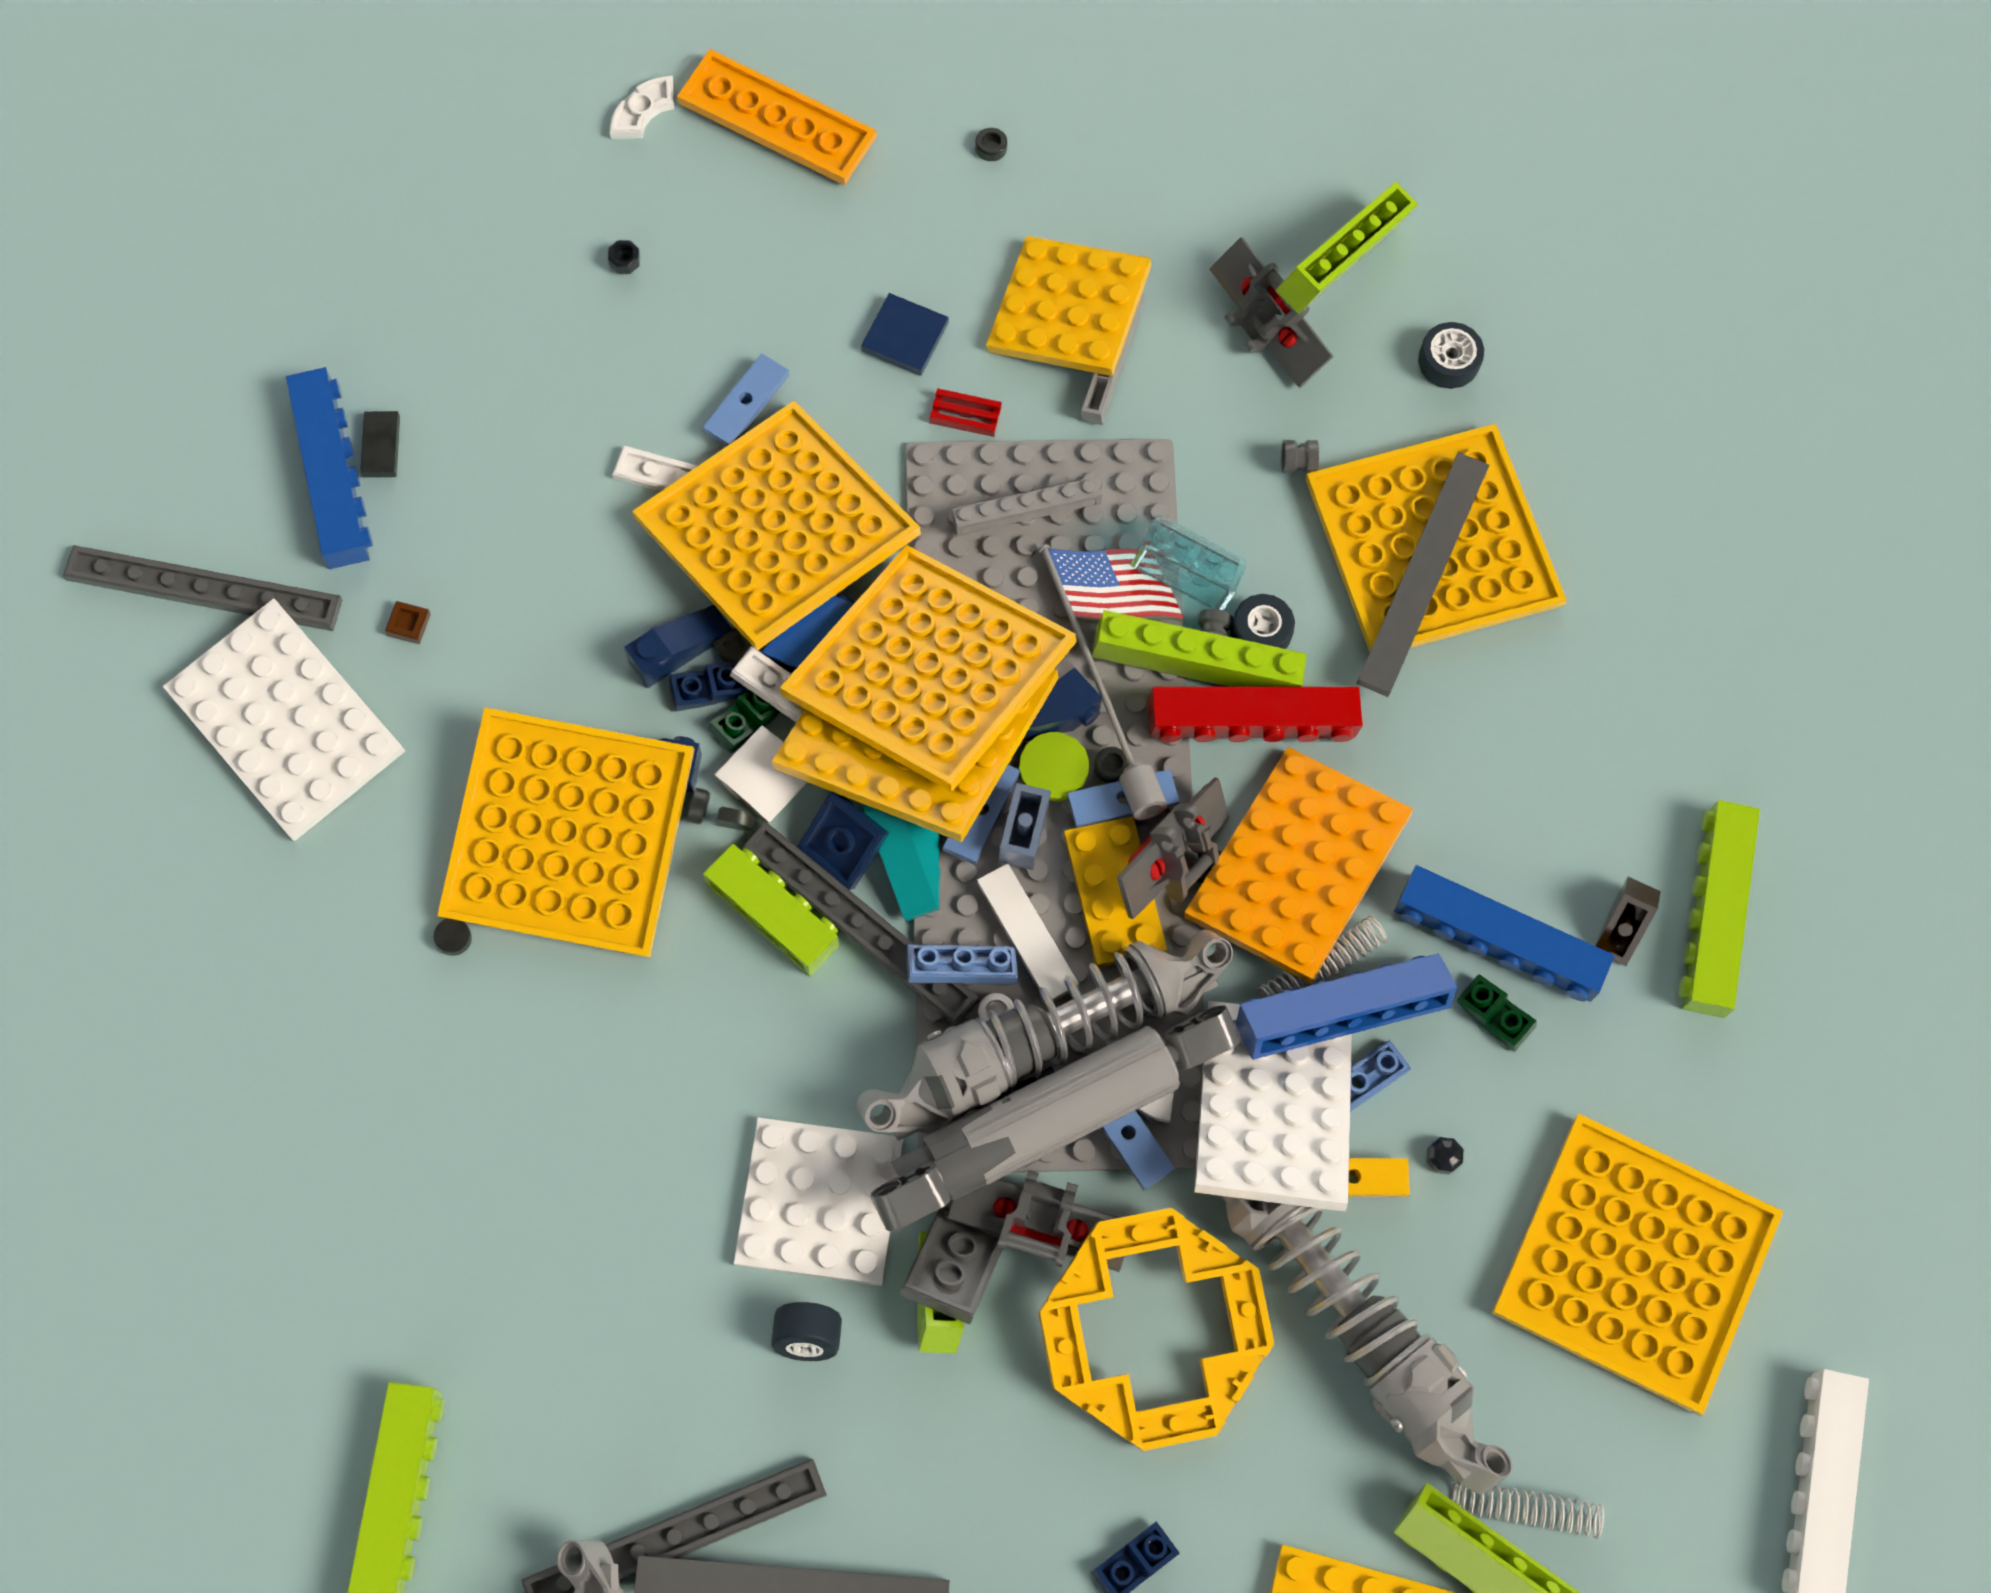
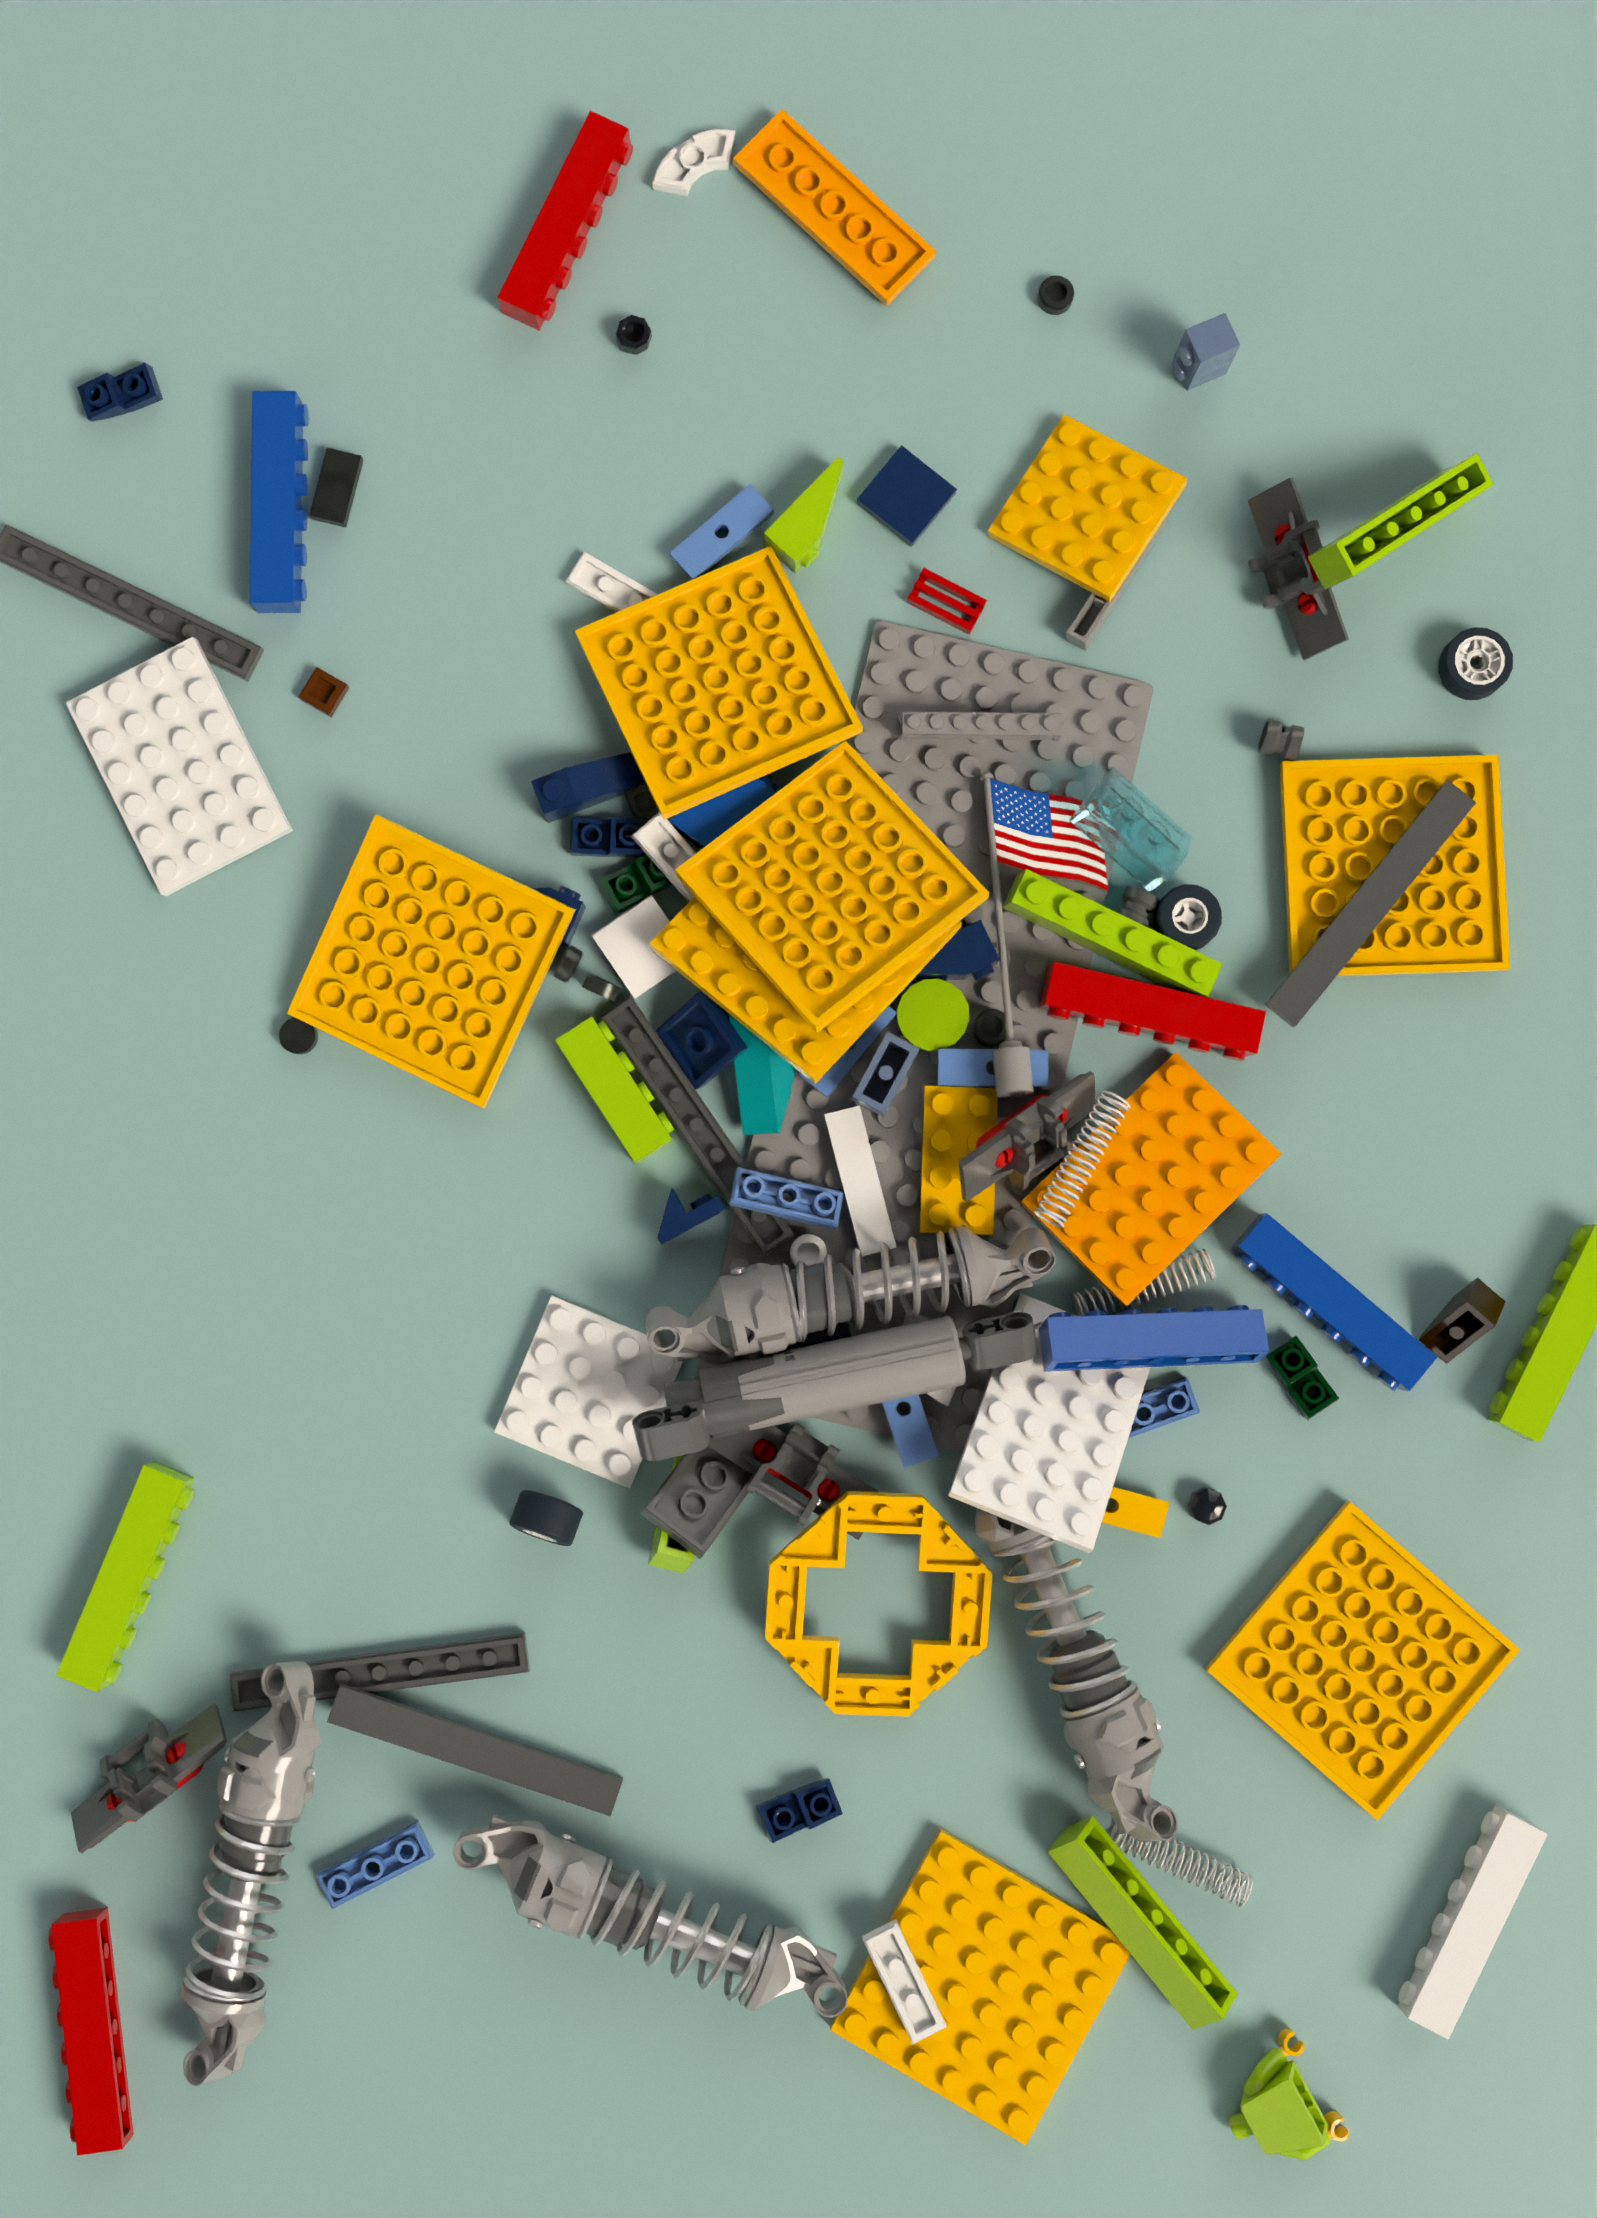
camera: 15 degrees right, 15 degrees up
none -> dark blue slope [77,363,163,422]
none -> red brick [497,111,633,331]
none -> dark blue slope [657,1188,727,1245]
none -> lime slope [764,456,844,573]
none -> white piece [1034,1090,1131,1228]
none -> sand blue brick [1172,313,1240,390]

